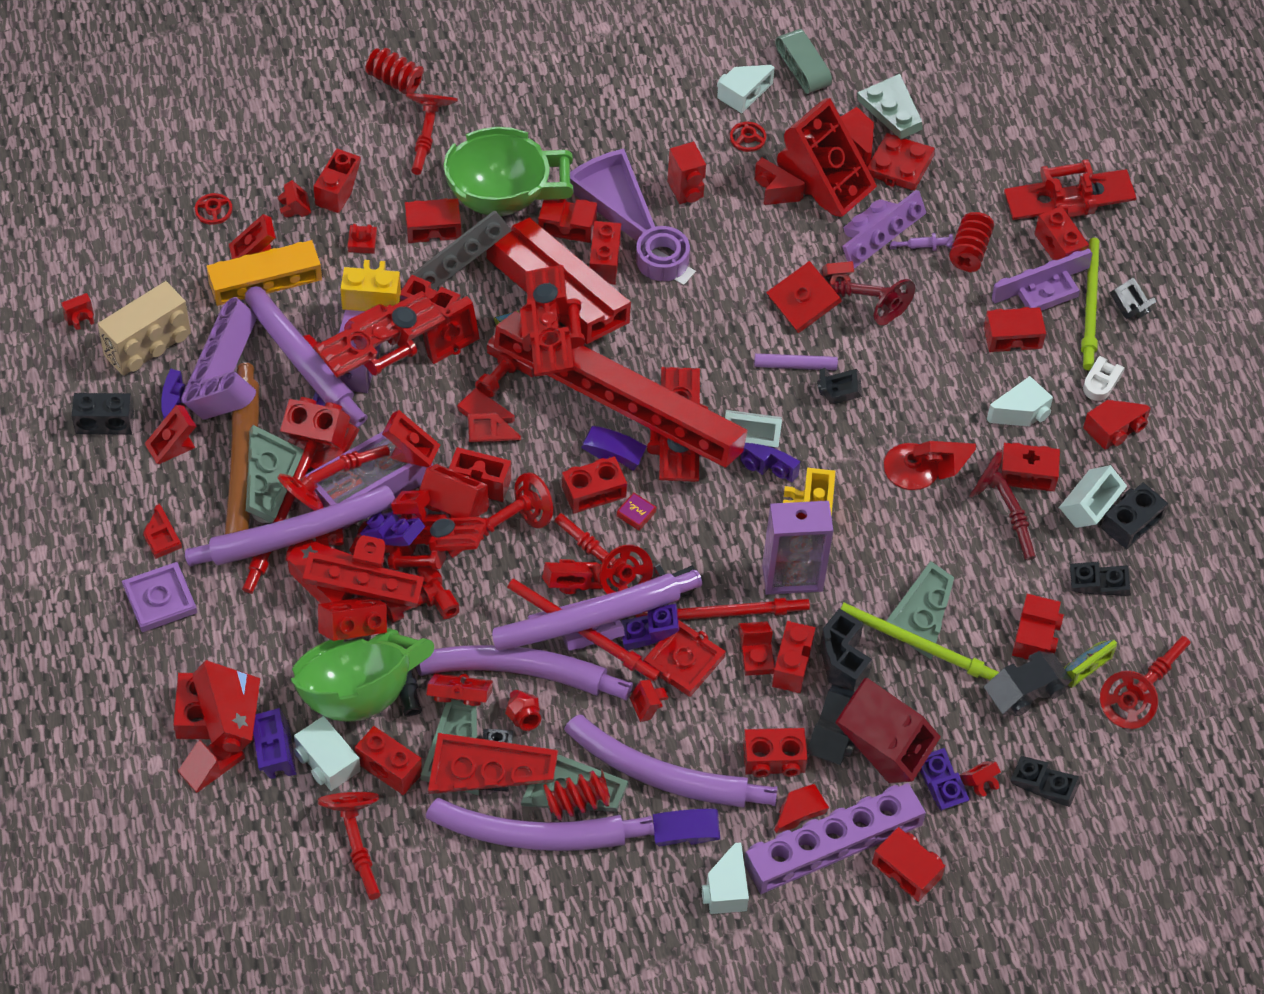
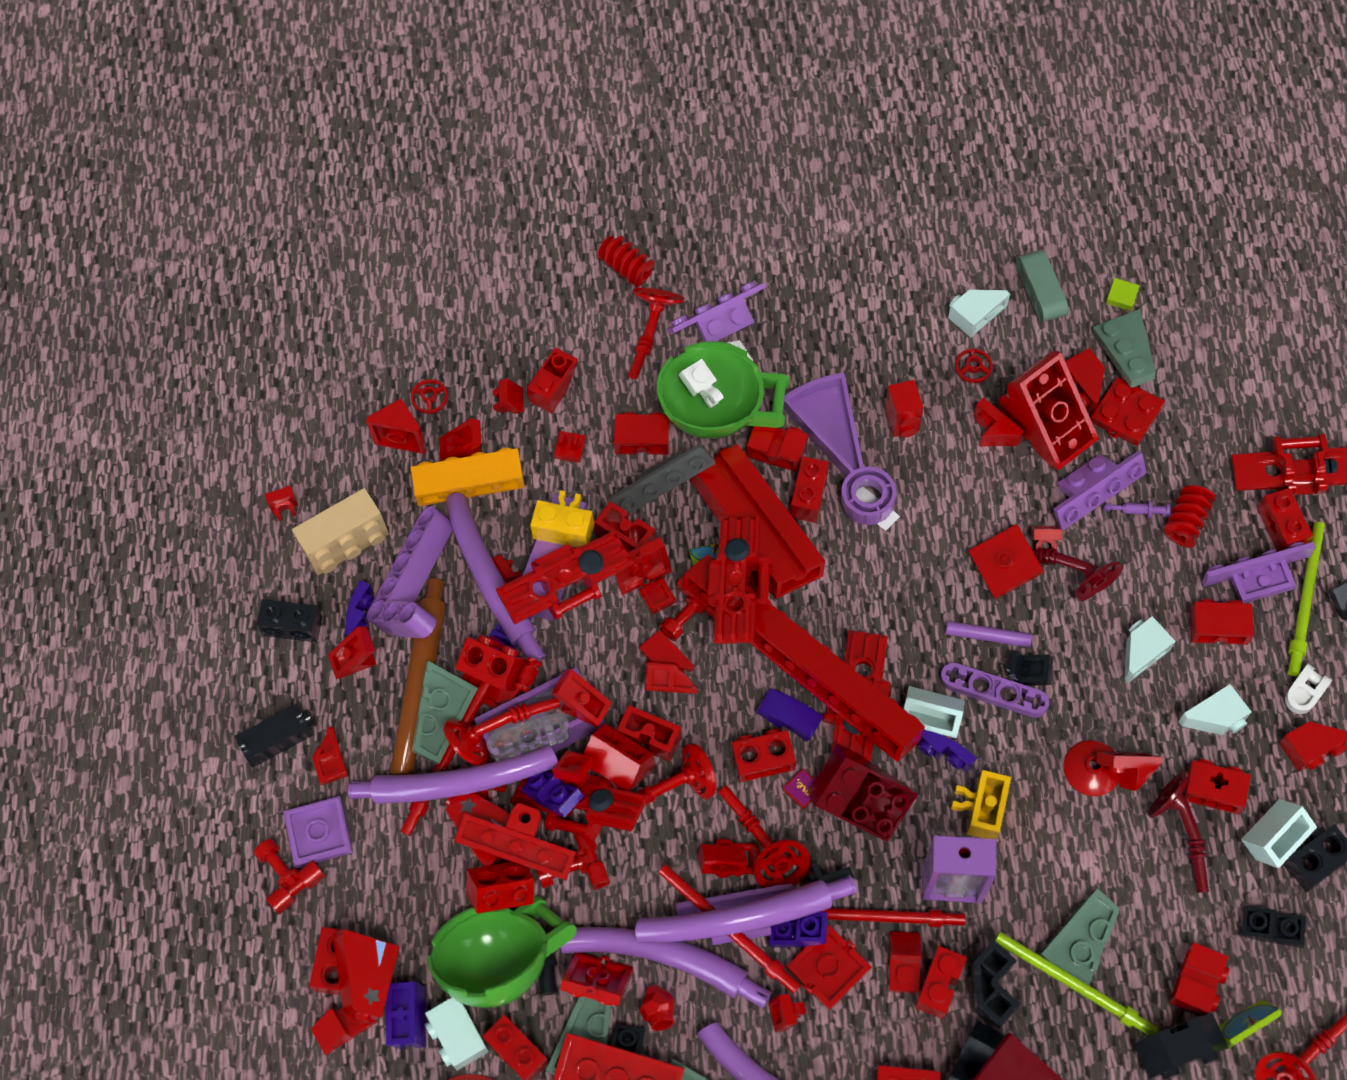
camera: 15 degrees right, 10 degrees up
none -> black brick [235,703,314,768]
none -> red bar [253,838,326,915]
none -> red slope [366,398,427,455]
none -> clear beam [487,713,571,761]
none -> red piece [515,657,542,693]
none -> red tile [639,577,677,615]
none -> medium lavender bracket [667,281,766,342]
none -> white plate [678,359,724,409]
none -> dark red slope [807,744,918,842]
none -> medium lavender beam [940,663,1049,718]
none -> lime tile [1106,278,1140,311]
none -> light aqua slope [1124,616,1176,683]

